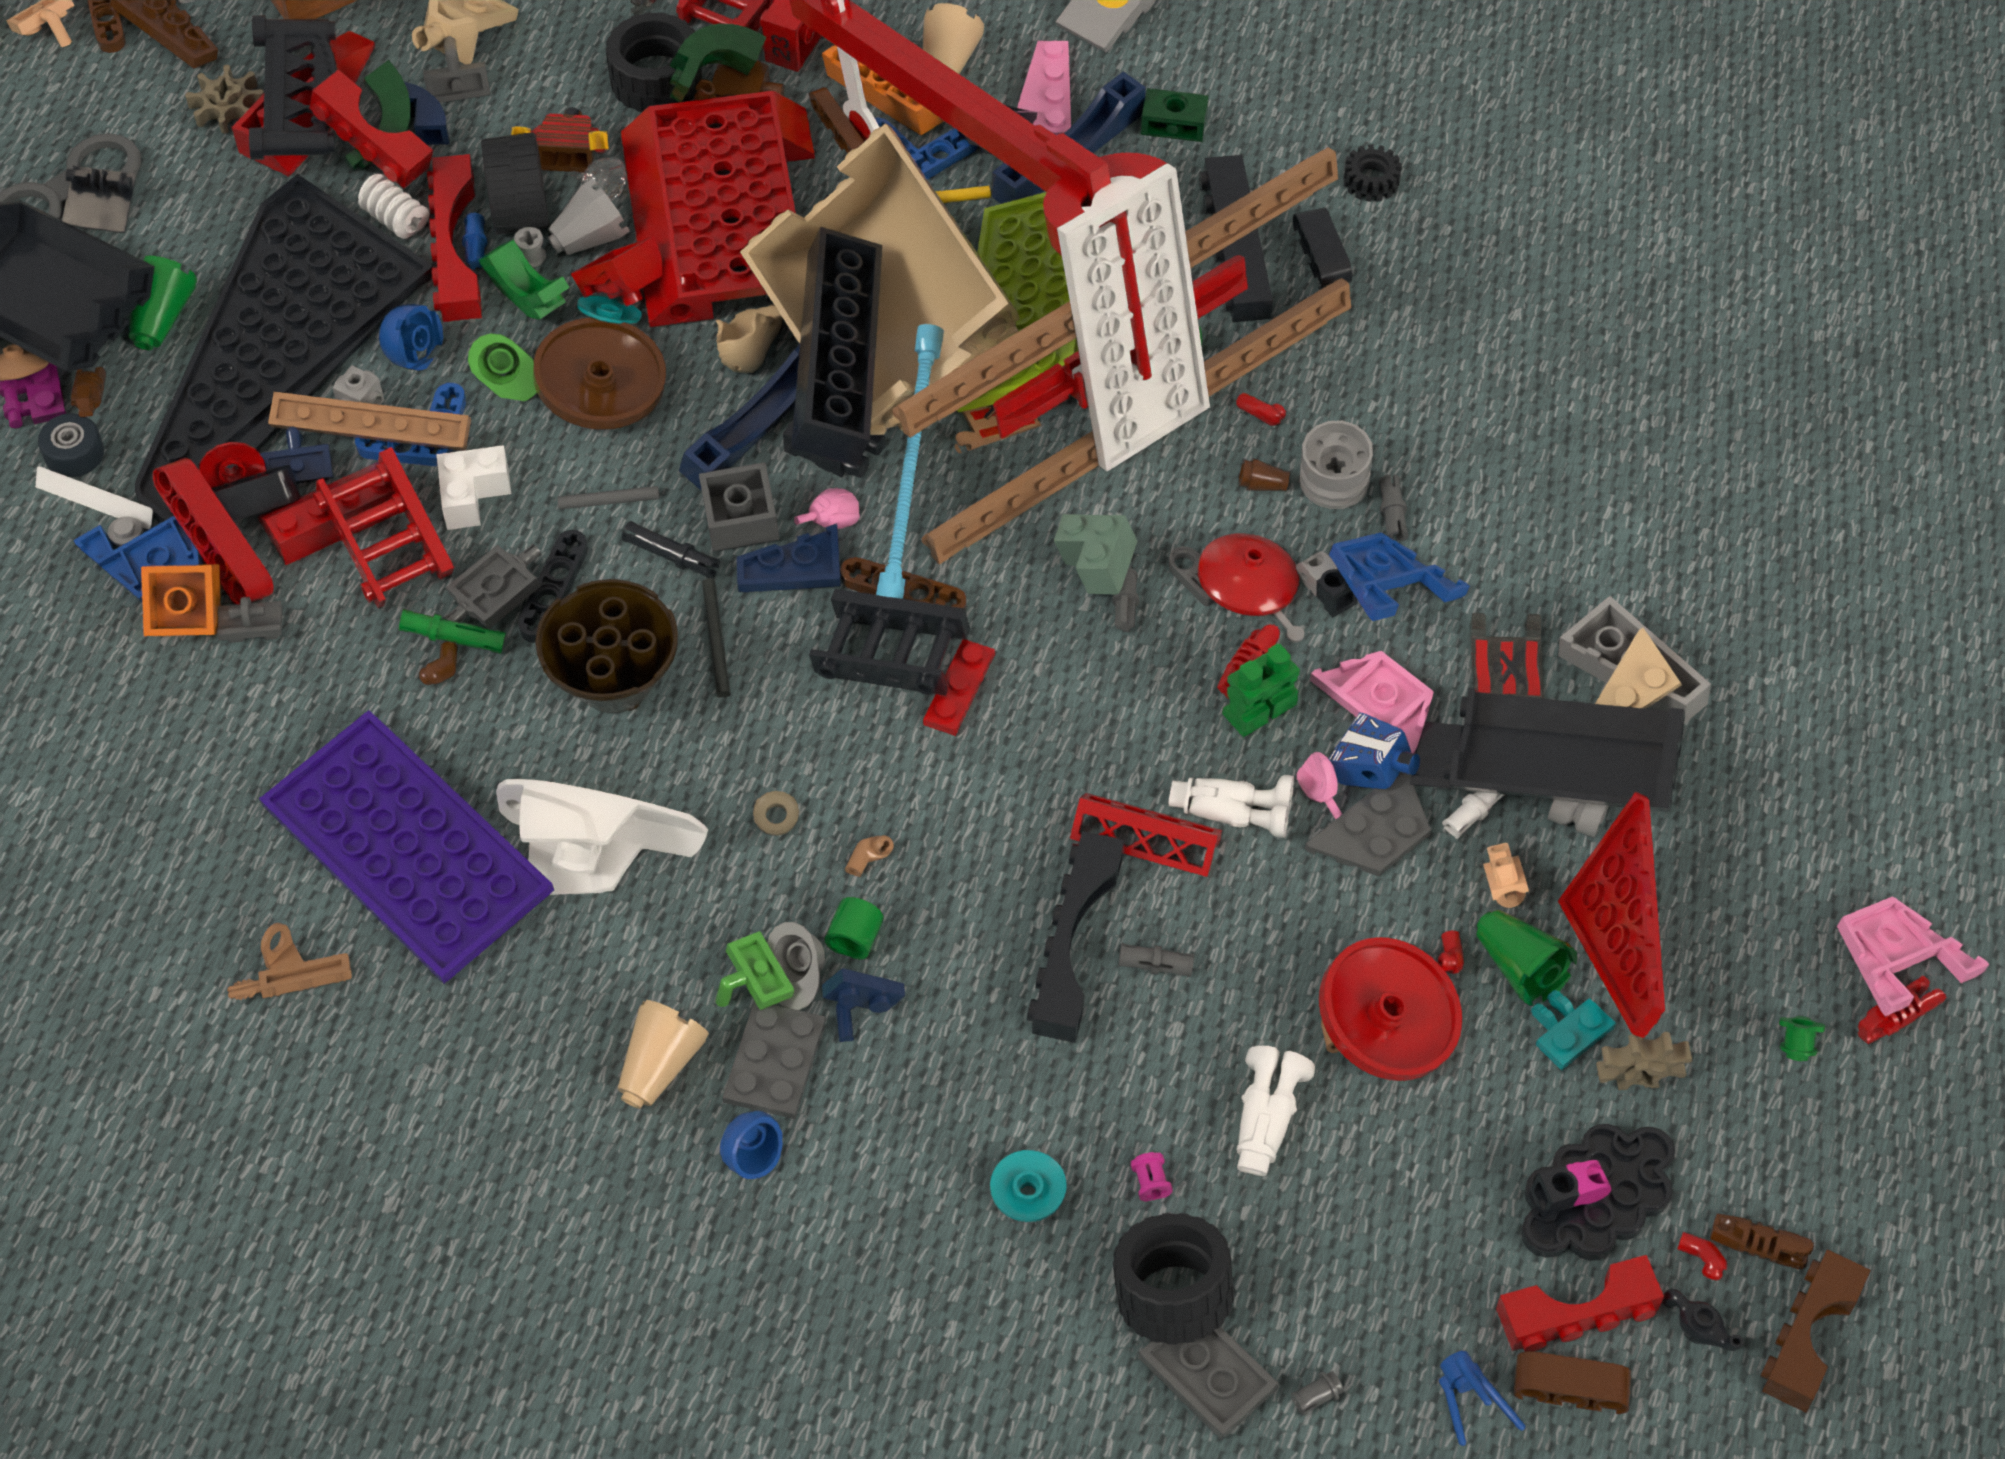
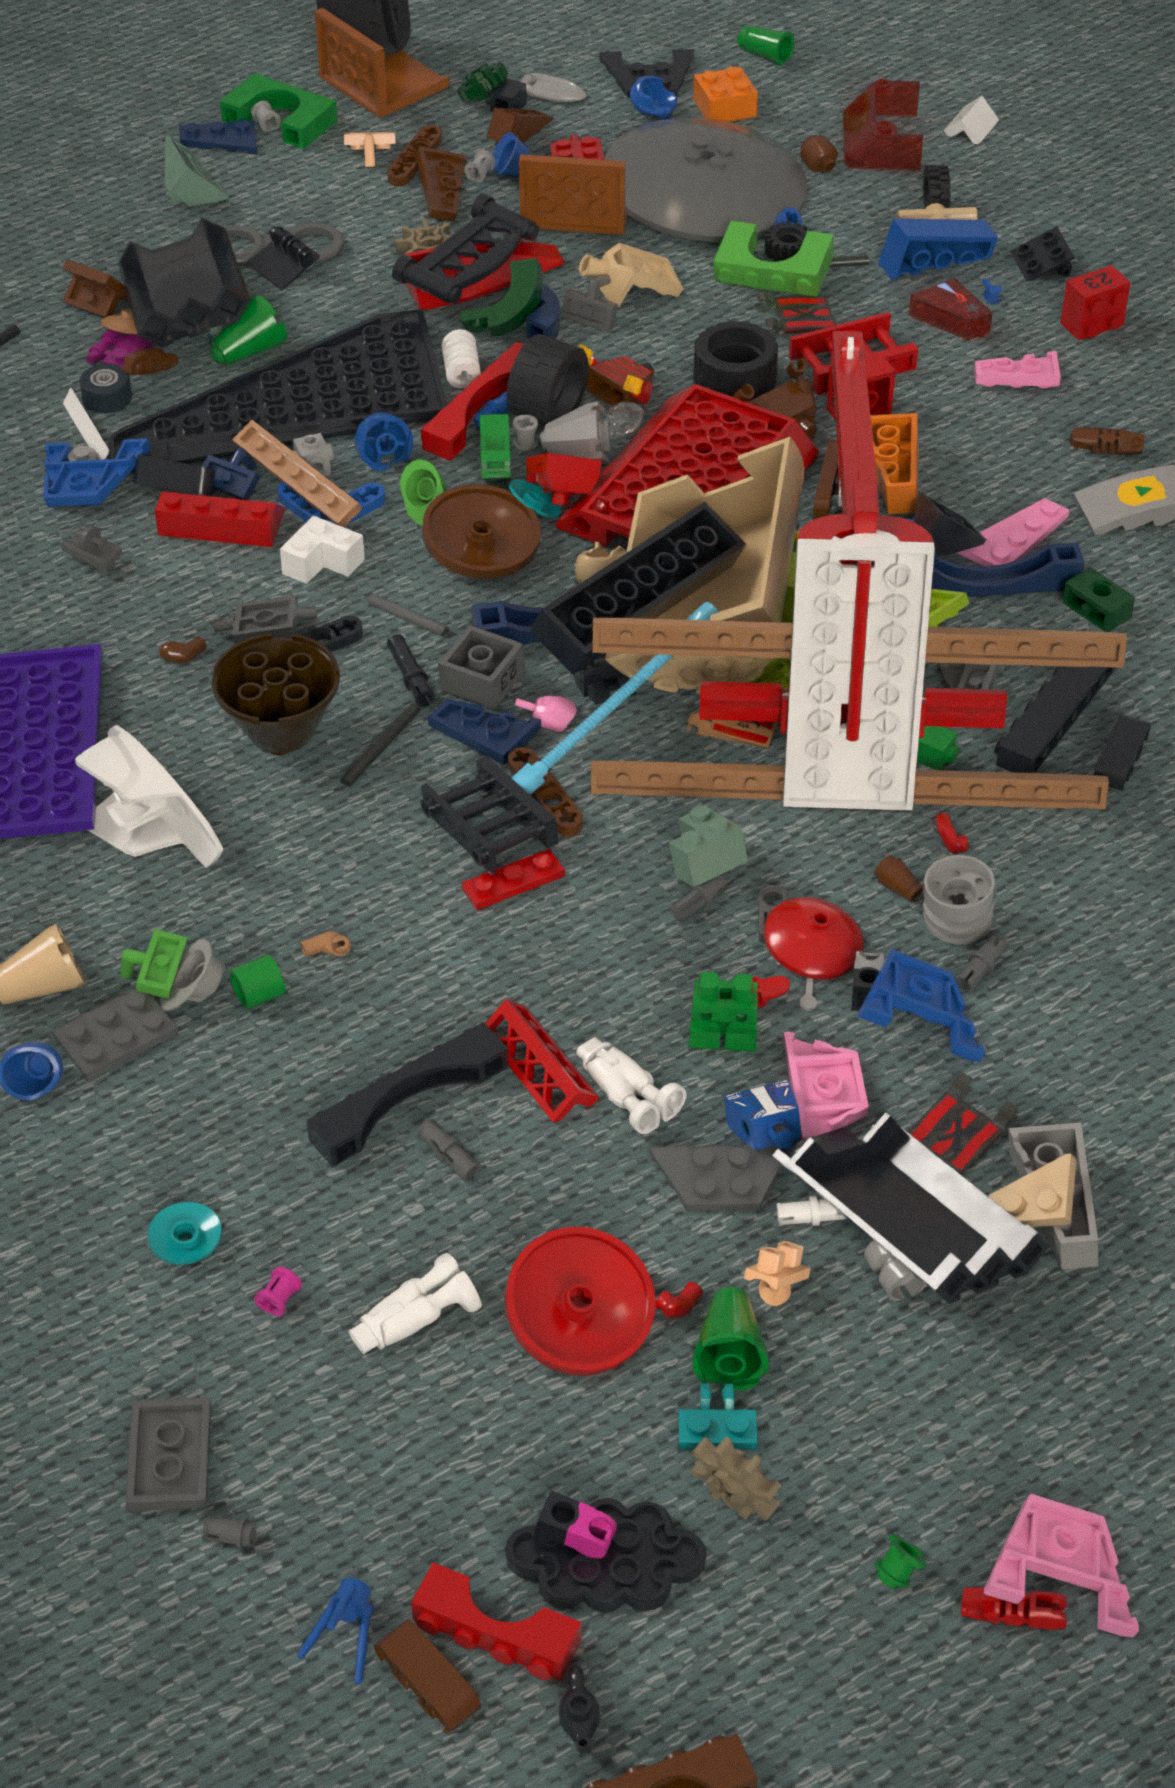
camera: 40 degrees right, 10 degrees down
orange brick [141,564,221,636] -> none
red beam [153,458,274,605] -> none
red dish [198,442,266,488] -> none
red arch [309,70,434,189] -> none
red fence [313,447,454,609] -> none
green pin [399,609,506,654] -> none
dark green arch [670,23,766,102] -> none
dark tan piece [753,791,799,836] -> none
dark blue plate [822,968,905,1042] -> none
tan cone [923,3,984,74] -> none
black tyre [1113,1213,1234,1345] -> none
bright pink piece [1297,752,1342,819] -> none
red wing [1558,792,1665,1038] -> none
red arm [1677,1232,1727,1281] -> none
reddish brown hinge [1710,1213,1814,1270] -> none

